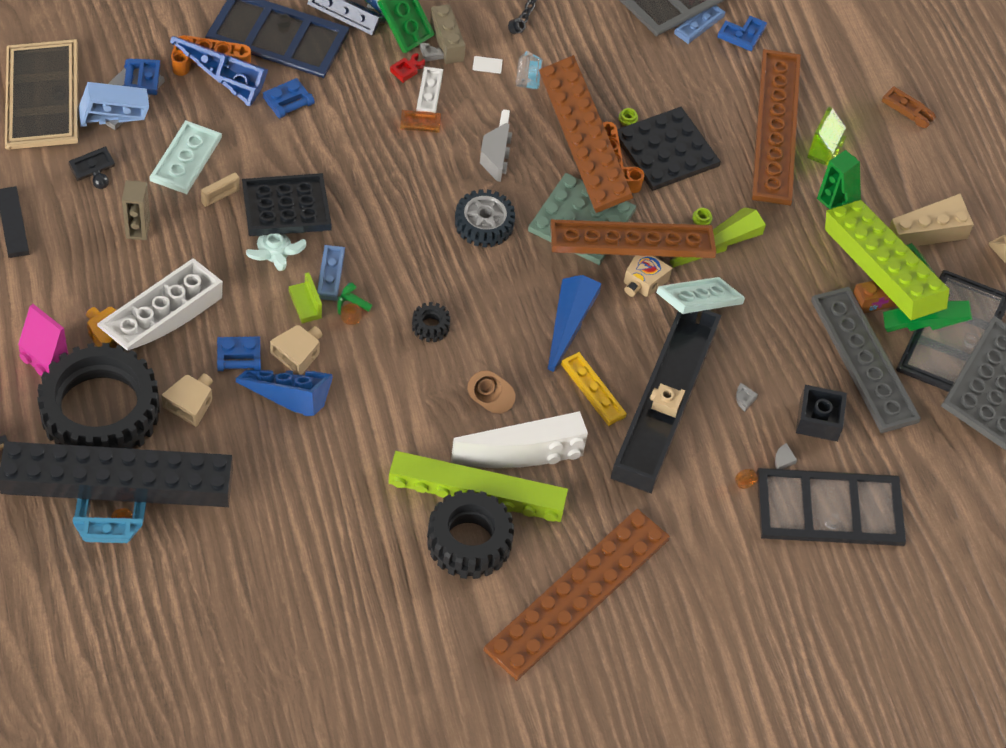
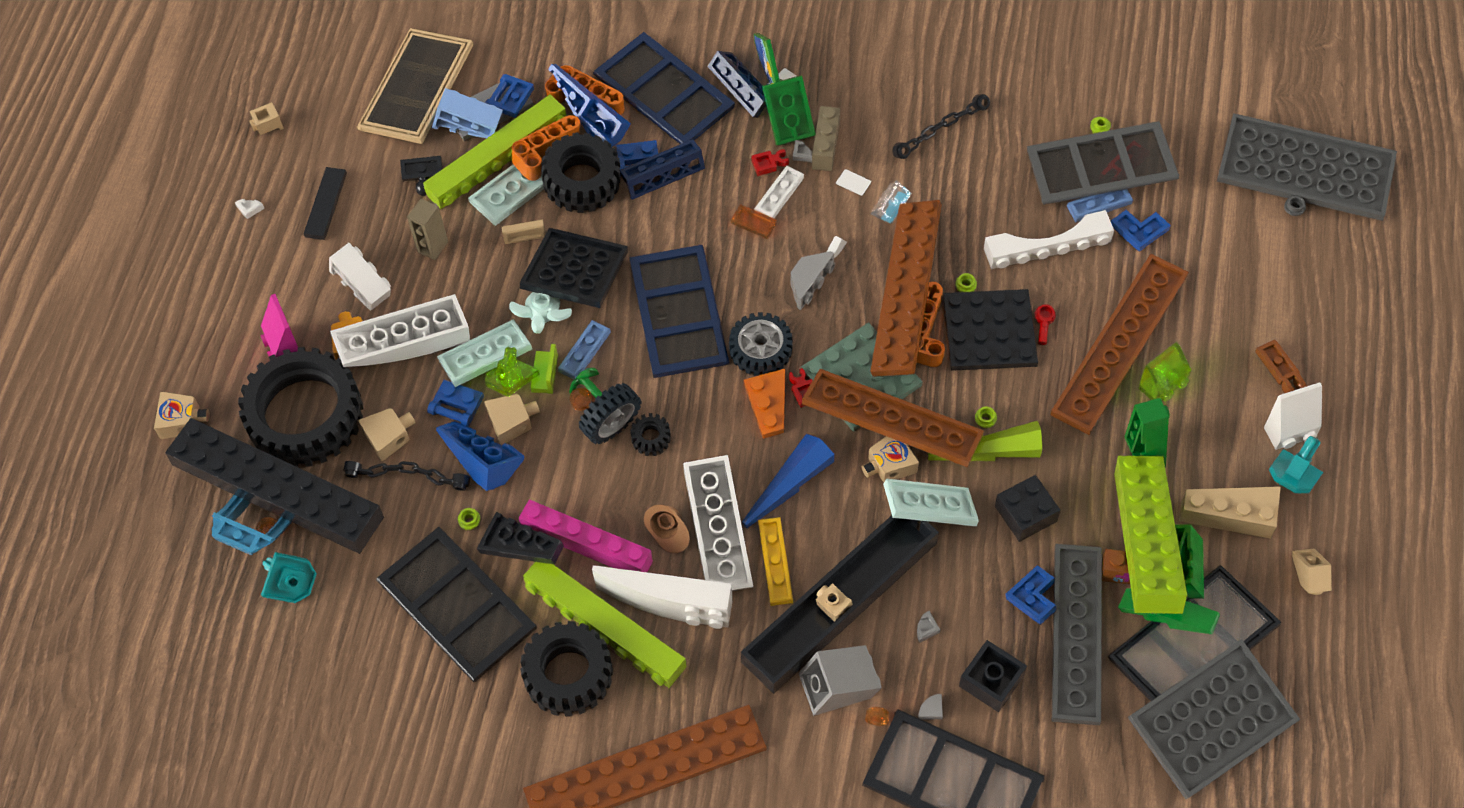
camera: 35 degrees right, 5 degrees up
none -> teal piece [261,552,317,603]
none -> white wedge [329,243,391,311]
none -> black piece [343,461,471,491]
none -> door [376,527,537,682]
none -> lime brick [423,94,567,209]
none -> light aqua tile [437,319,532,387]
none -> lime plate [458,508,481,530]
none -> black wing [477,512,564,565]
none -> clear neon green piece [485,347,540,397]
none -> orange beam [512,115,580,181]
none -> dark pink brick [519,499,653,572]
none -> black tyre [542,133,620,213]
none -> black wheel [579,383,642,444]
none -> dark blue fence [620,139,705,200]
none -> door [629,245,730,378]
none -> white slope [683,455,753,591]
none -> orange wing [744,369,785,439]
none -> red plate [789,368,813,408]
none -> light grey slope [798,645,882,716]
none -> white arch [984,210,1114,269]
none -> black brick [995,474,1061,542]
none -> blue plate [1005,565,1056,625]
none -> red plate [1034,304,1056,345]
none -> white slope [1264,382,1322,450]
none -> teal piece [1269,436,1323,494]

